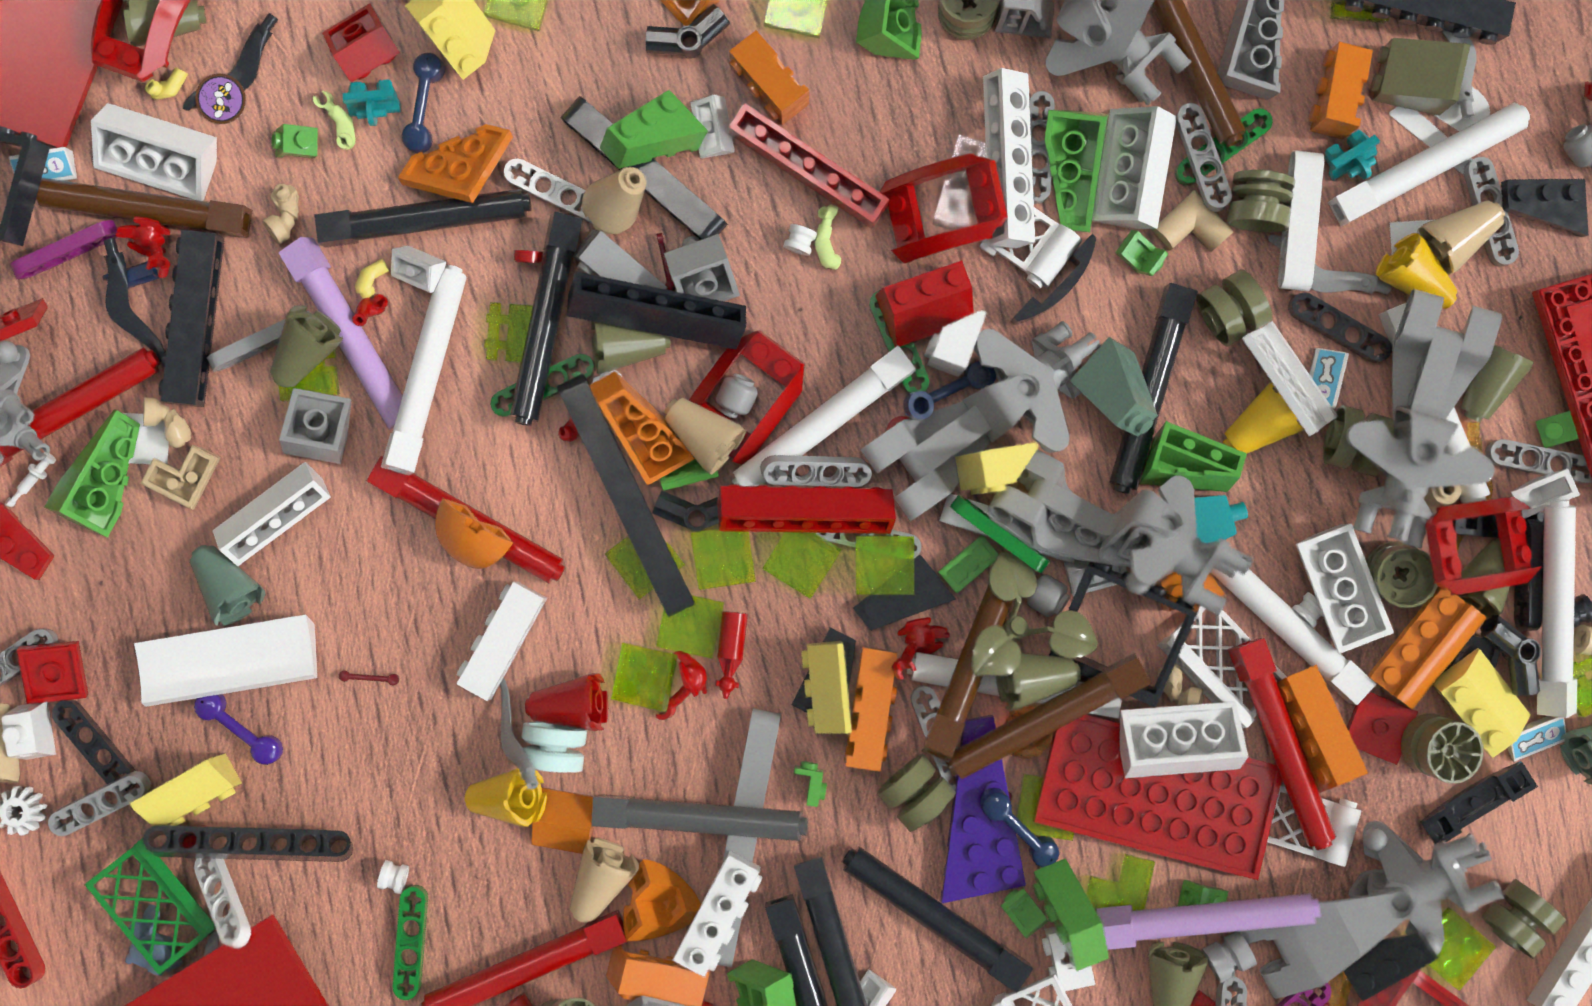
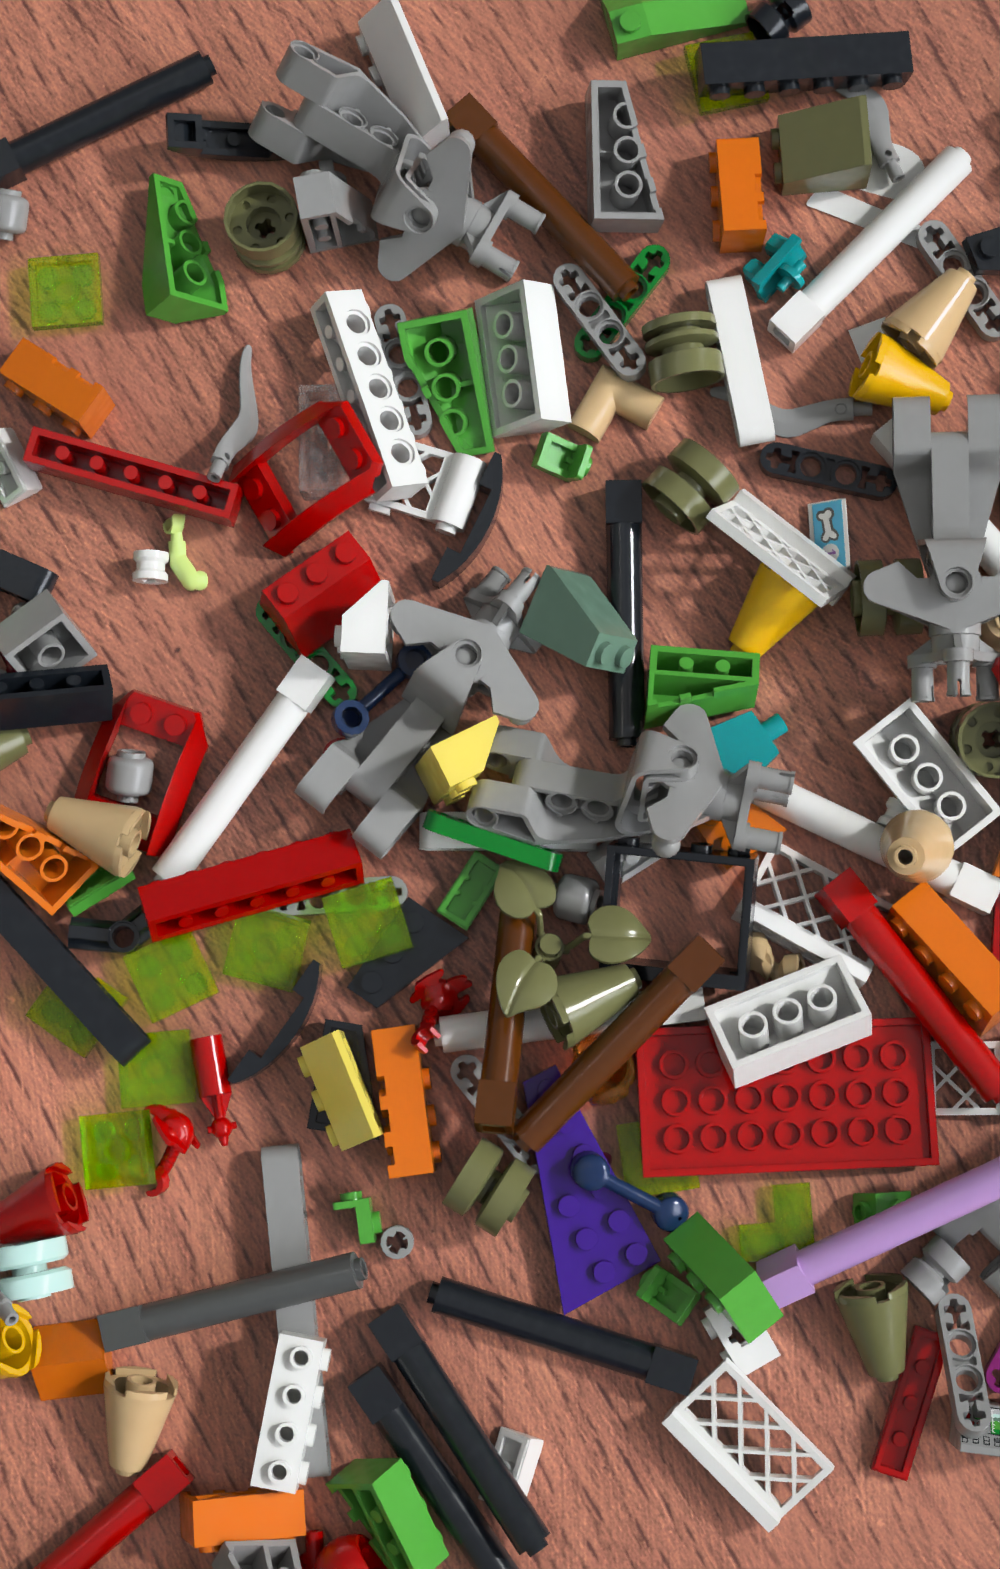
camera: 10 degrees left, 5 degrees down
orange brick [623,859,701,941] -> none
light grey beam [760,455,872,487] -> none
none -> light grey piece [207,345,259,483]
none -> black slope [228,959,323,1084]
none -> light grey bush [380,1225,414,1259]
none -> tan cone [880,810,954,883]

